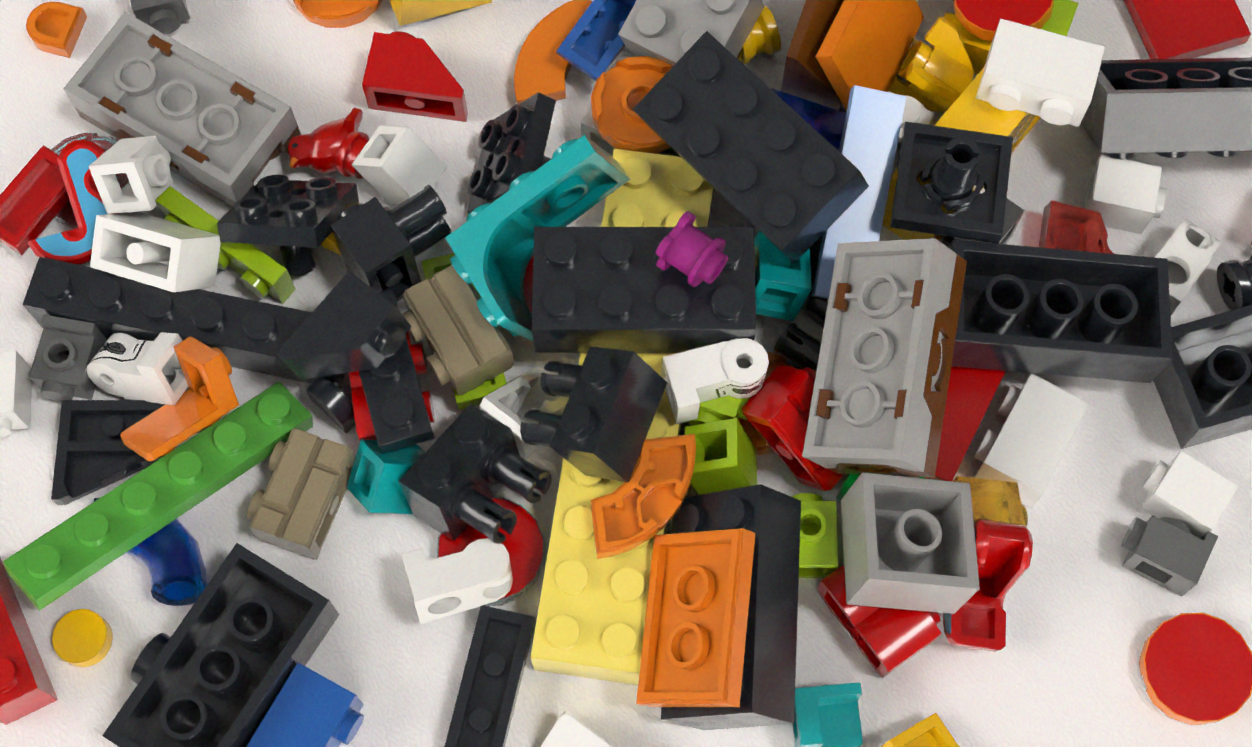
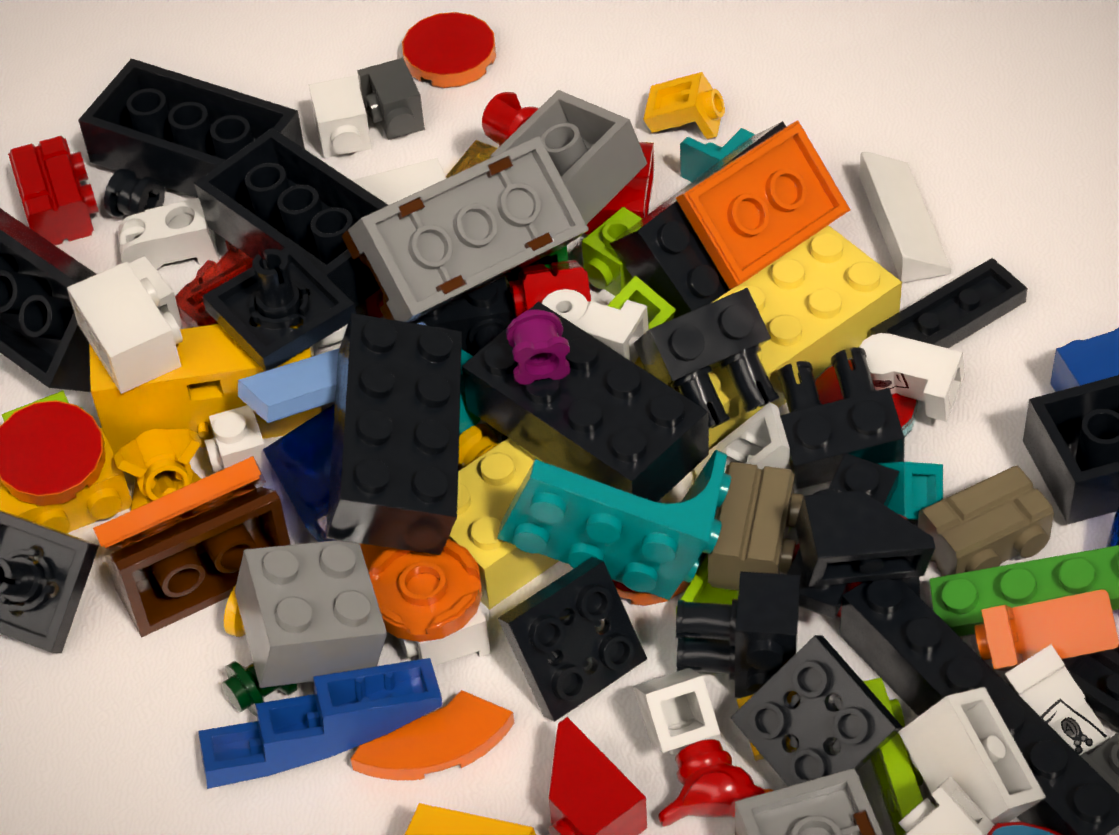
camera: 135 degrees left, 20 degrees down
orange tile [591,434,696,559] -> none

